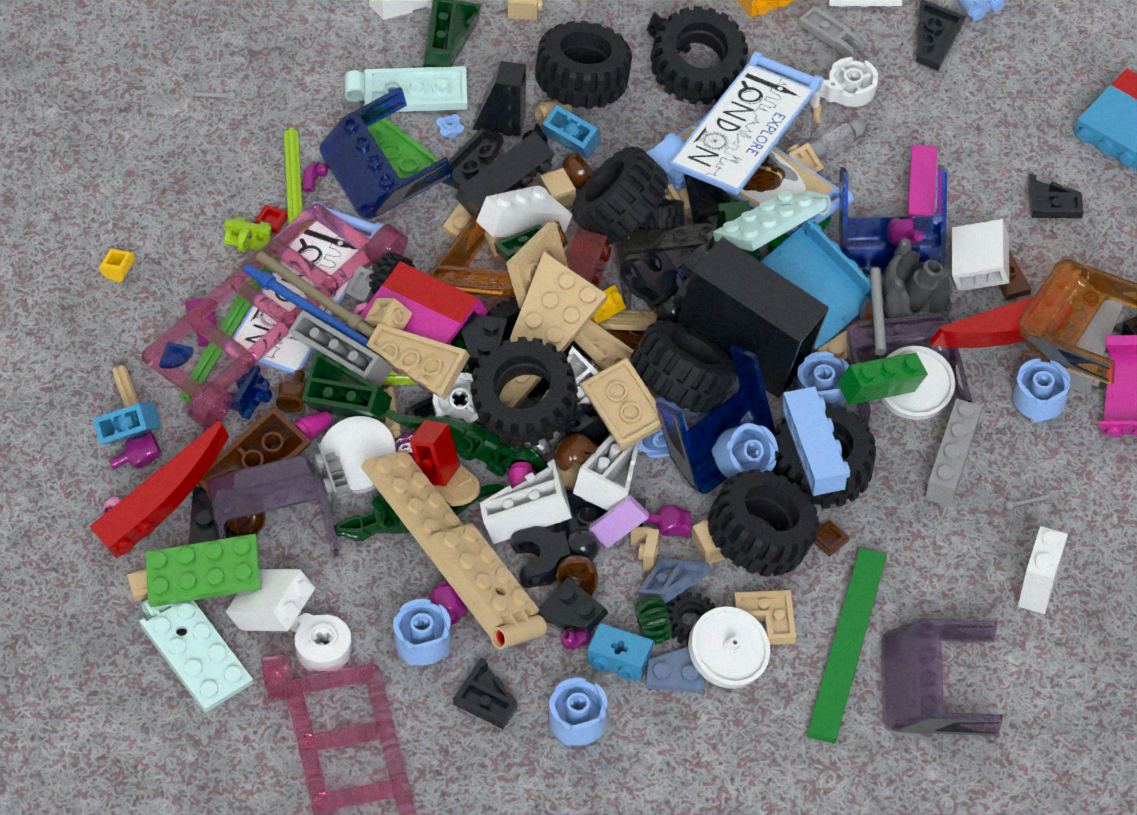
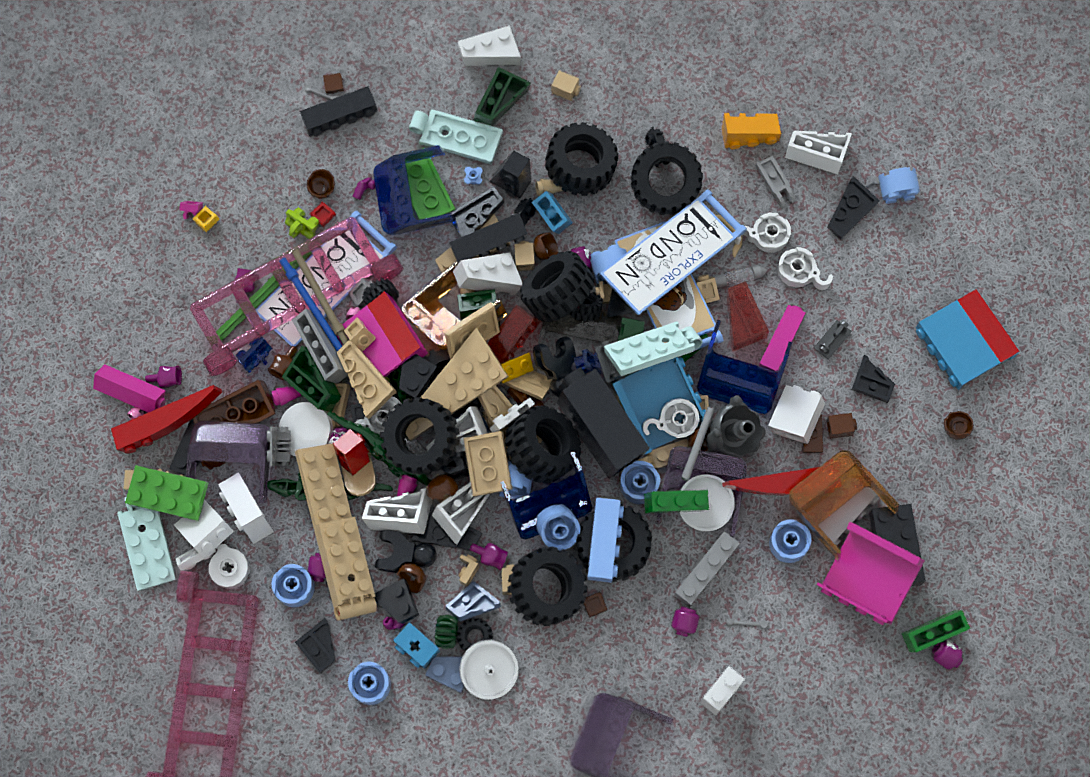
camera: 25 degrees right, 20 degrees up
dark azure brick [93,402,162,445] -> none
tan axle [112,365,139,408] -> none
clear blue tile [160,342,194,369] -> none
lime axle [283,128,303,229] -> none
lavender tile [589,495,649,548] -> none
tan plate [734,590,796,645] -> none
green tile [807,548,887,744] -> none
magenta piece [887,218,924,248] -> none
none -> dark pink brick [93,364,166,413]
none -> white plate [176,548,216,572]
none -> dark pink tile [180,200,203,219]
none -> white wedge [218,472,274,544]
none -> black brick [300,86,378,137]
none -> reddish brown hair [306,169,335,199]
none -> reddish brown tile [323,73,344,94]
none -> white wing [490,398,534,433]
none -> white piece [642,398,700,438]
none -> magenta head [671,606,700,637]
none -> clear red wedge [727,281,769,352]
none -> white piece [777,247,833,290]
none -> dark grey hinge [813,320,852,360]
none -> reddish brown brick [826,413,857,439]

